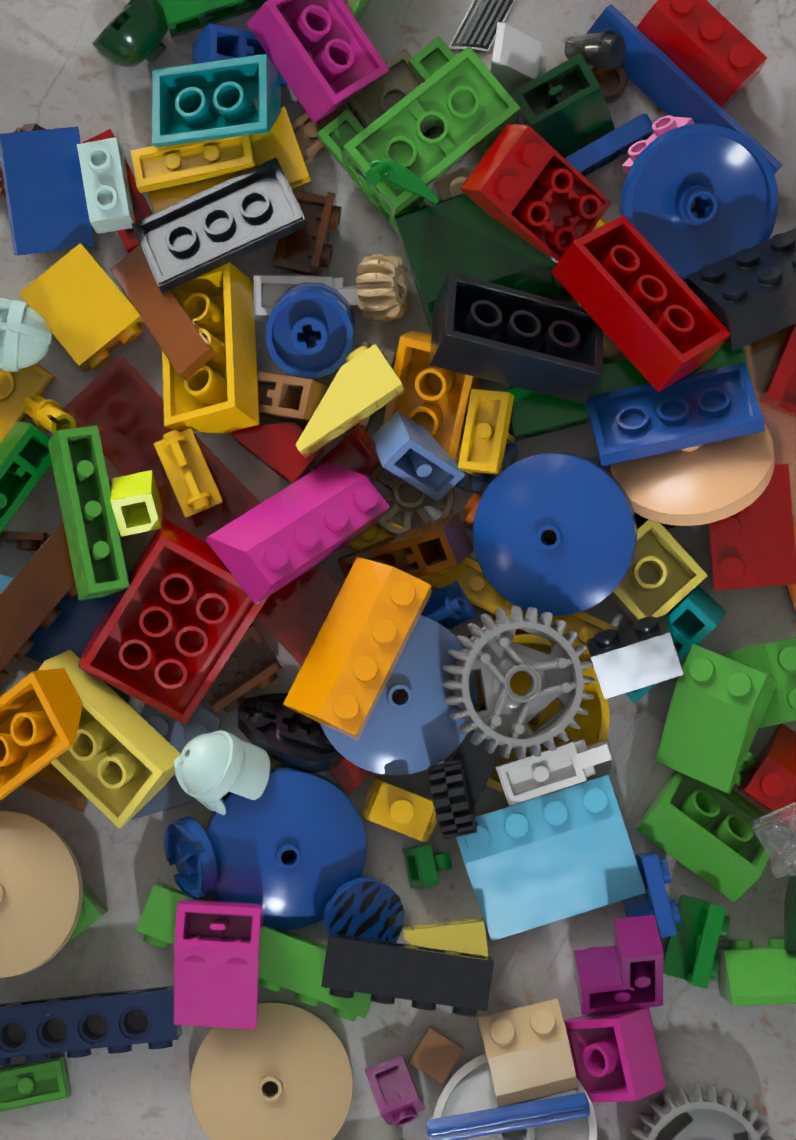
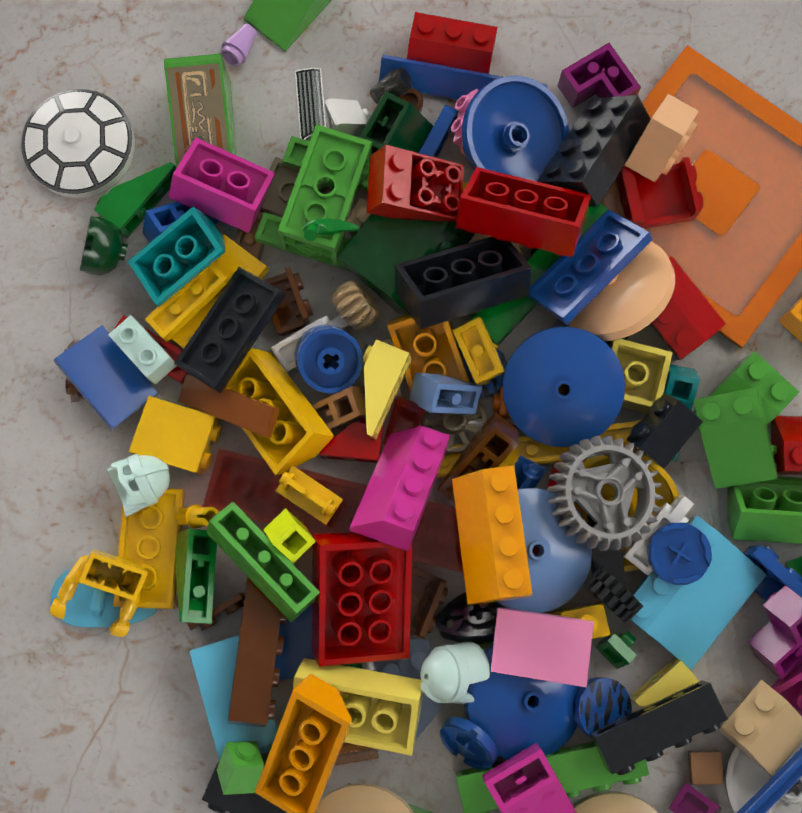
camera: 30 degrees left, 5 degrees down
none -> bright pink tile [491,607,594,687]
none -> blue tile [647,523,712,585]

